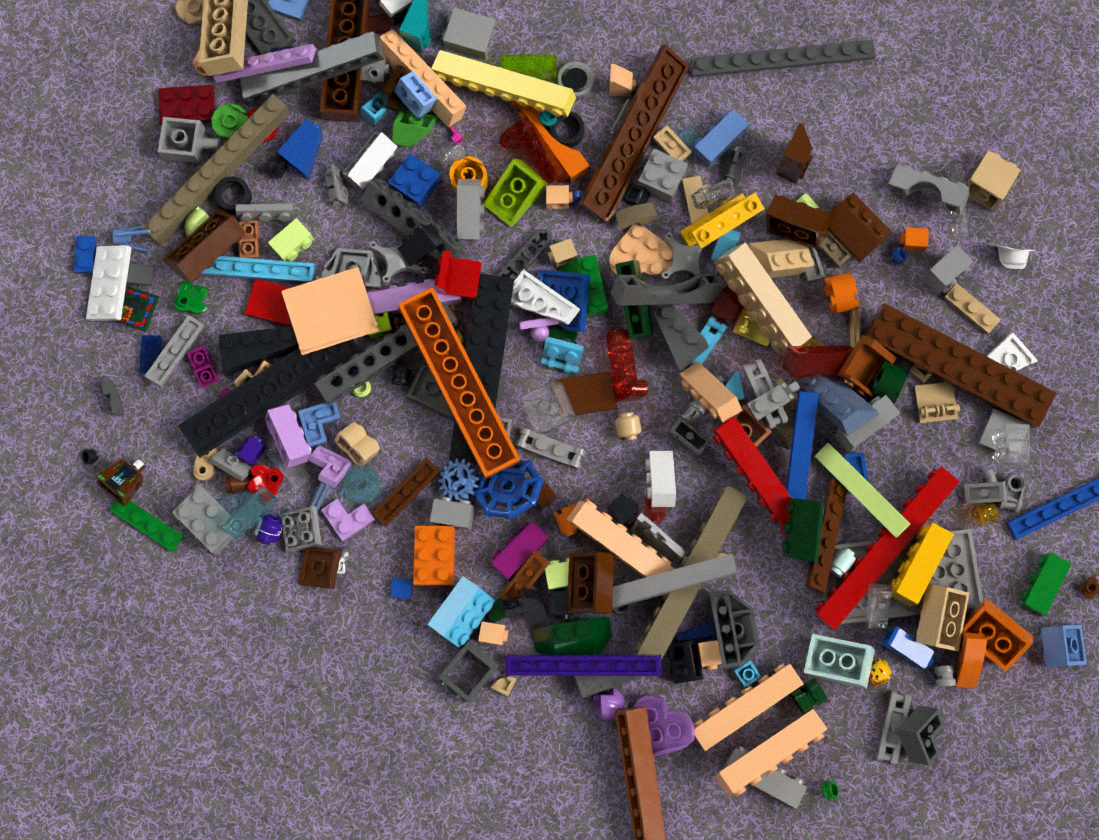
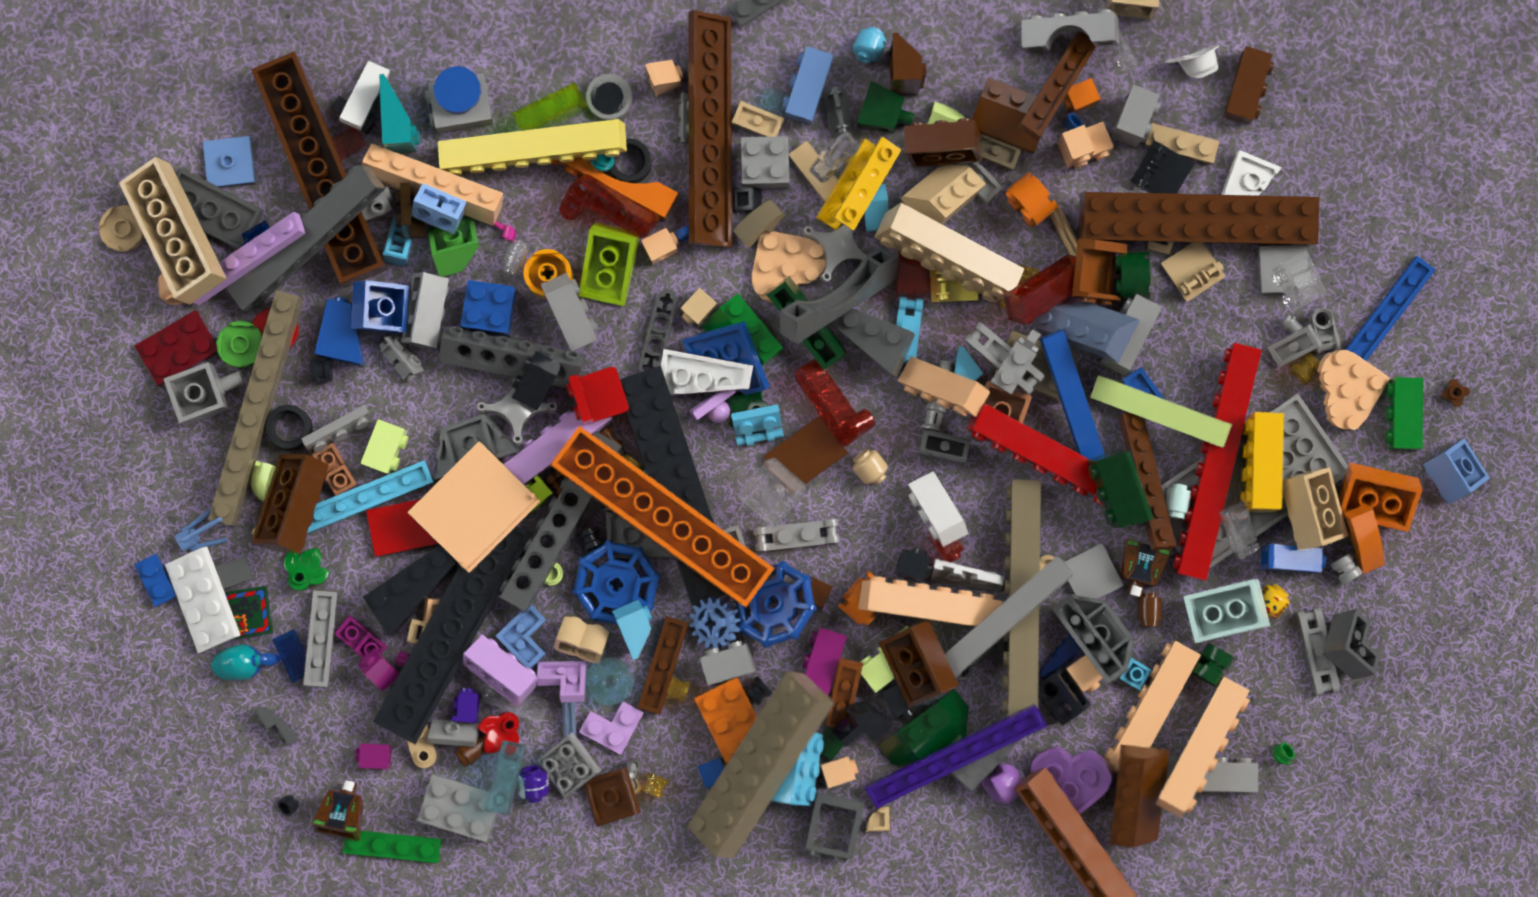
camera: 30 degrees left, 5 degrees up
none -> teal hair [211,644,280,681]
none -> blue brick [351,280,409,334]
none -> magenta brick [355,743,392,769]
none -> magenta brick [358,648,399,691]
none -> blue tile [434,66,481,114]
none -> blue plate [572,540,661,625]
none -> medium azure slope [613,600,652,660]
none -> clear yellow wheel [641,772,670,798]
none -> clear yellow wheel [666,676,691,704]
none -> dark tan brick [687,671,835,858]
none -> black wheel [743,676,772,706]
none -> medium azure head [852,27,887,63]
none -> dark green torso [856,81,915,133]
none -> reddish brown plate [1017,31,1096,140]
none -> light nougat brick [1057,122,1114,170]
none -> light grey tile [1064,543,1124,599]
none -> reddish brown slope [1110,744,1169,847]
none -> torso [1120,539,1171,598]
none -> black hinge [1131,140,1195,194]
none -> reddish brown brick [1138,593,1162,627]
none -> reddish brown brick [1223,46,1274,125]
none -> light nougat plate [1317,350,1390,430]

